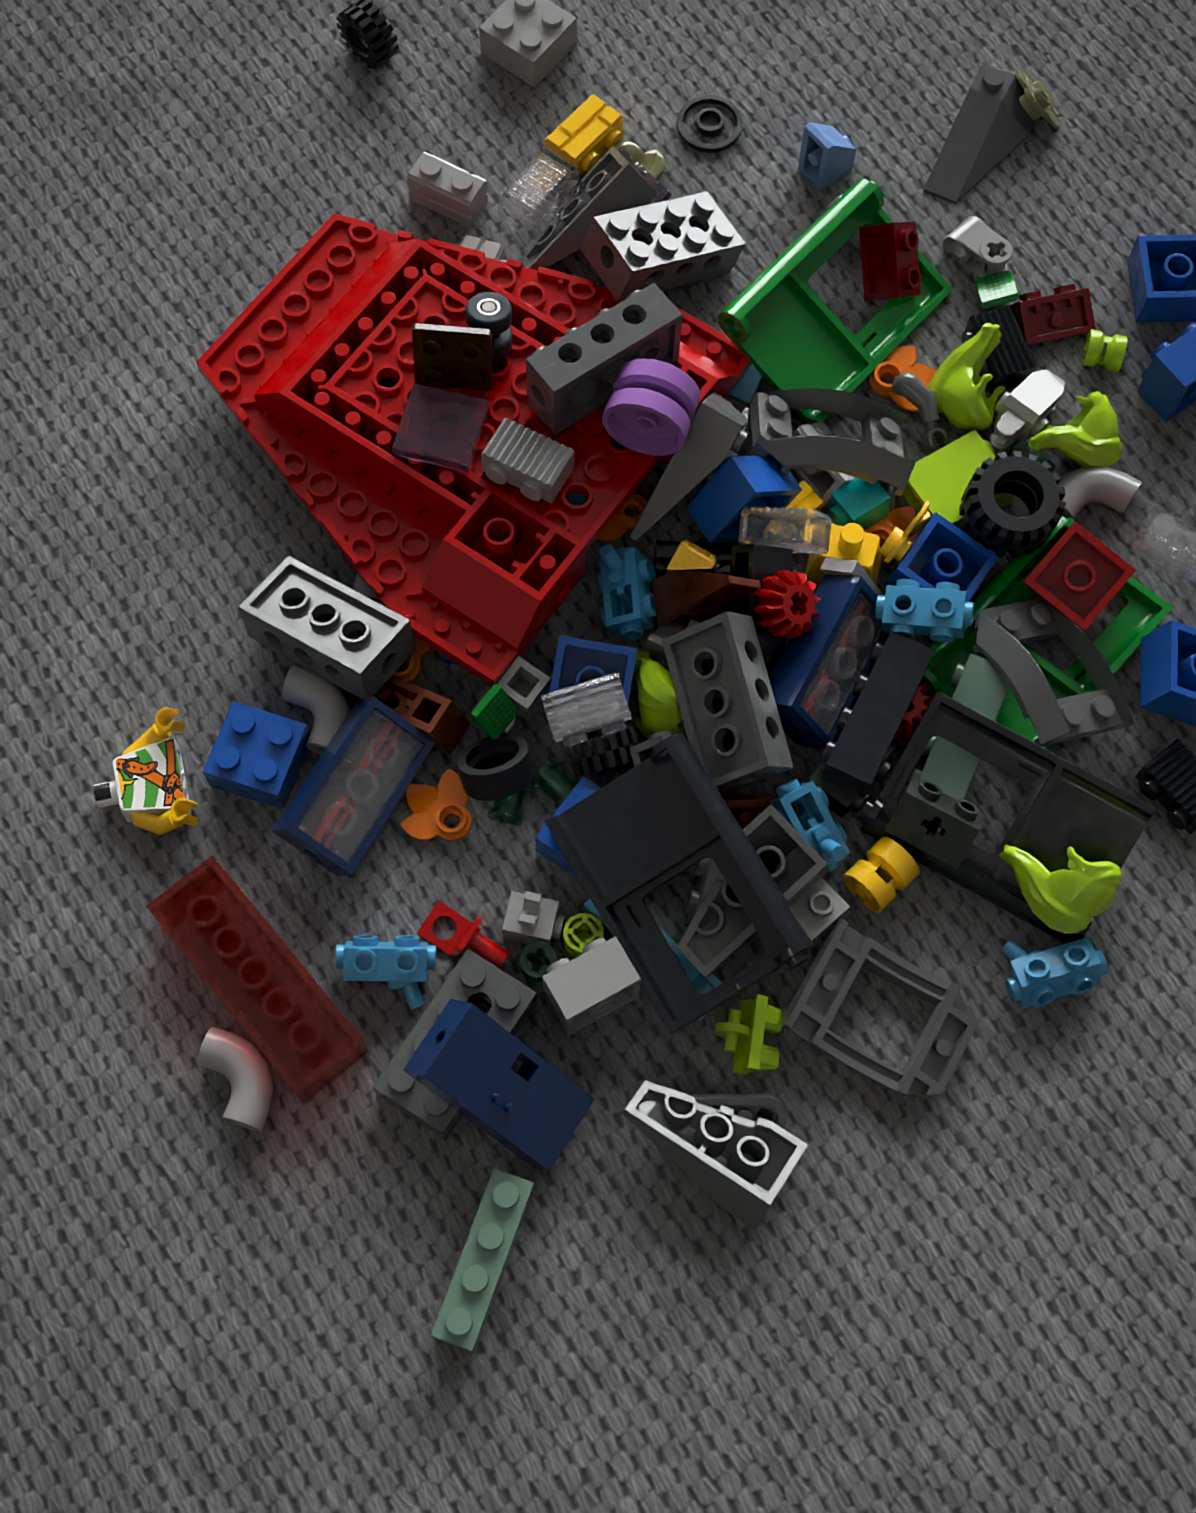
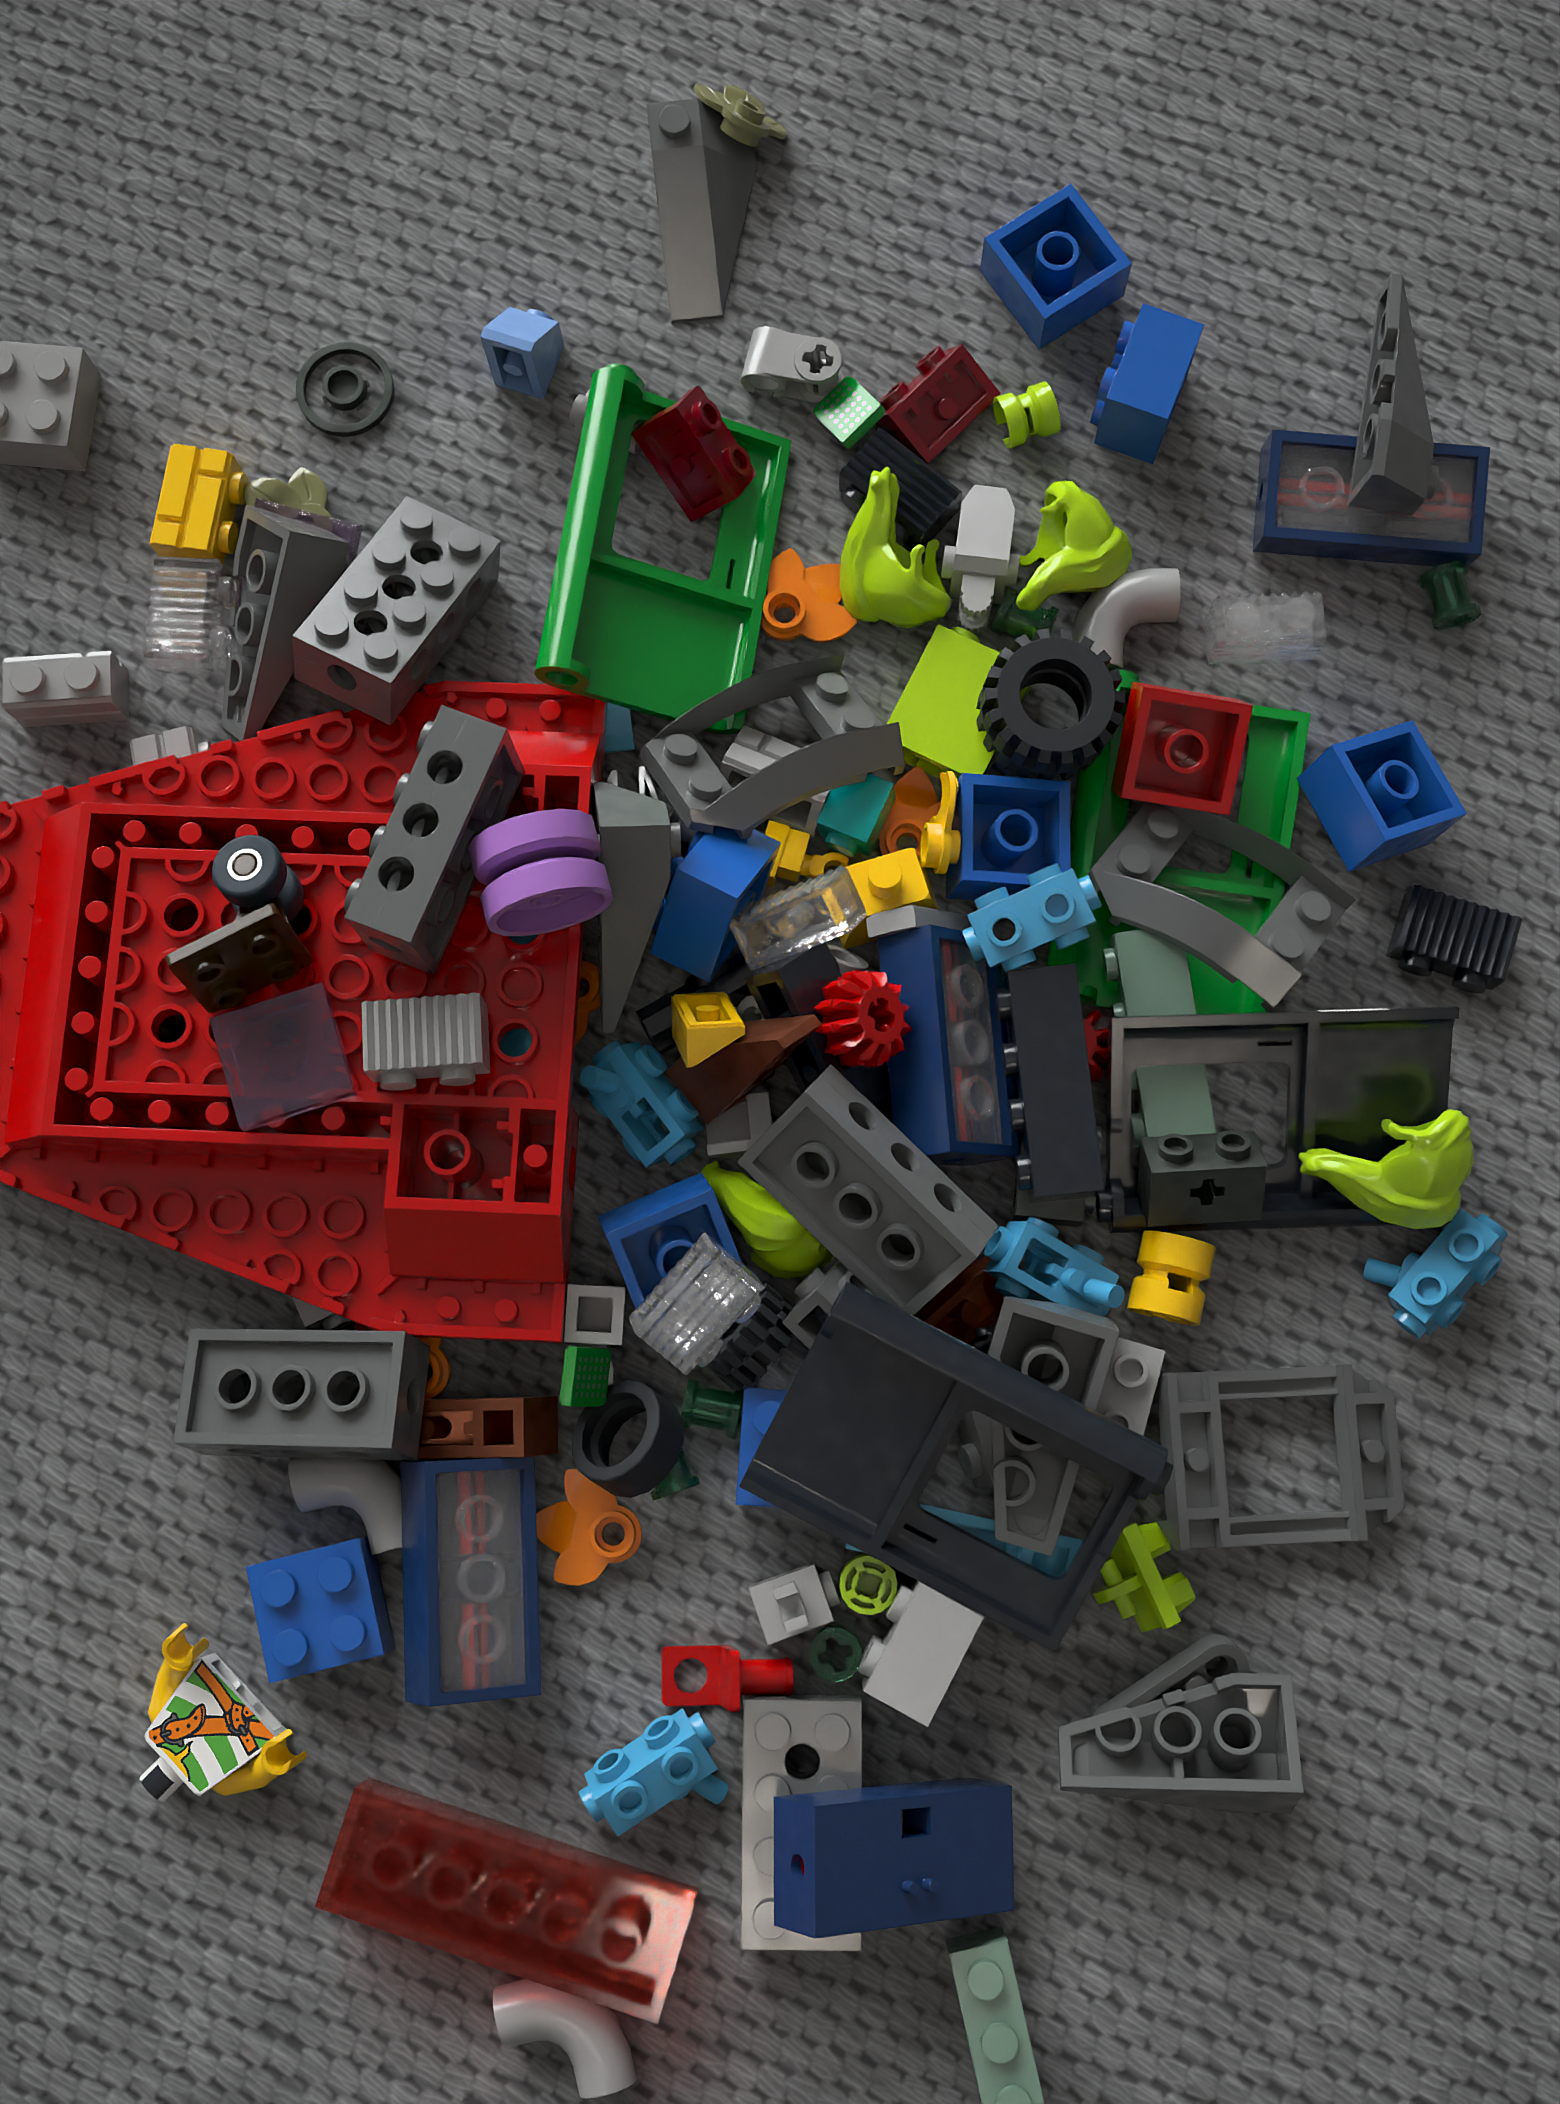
camera: 25 degrees left, 10 degrees up
dark grey arm [892,372,948,451] -> none

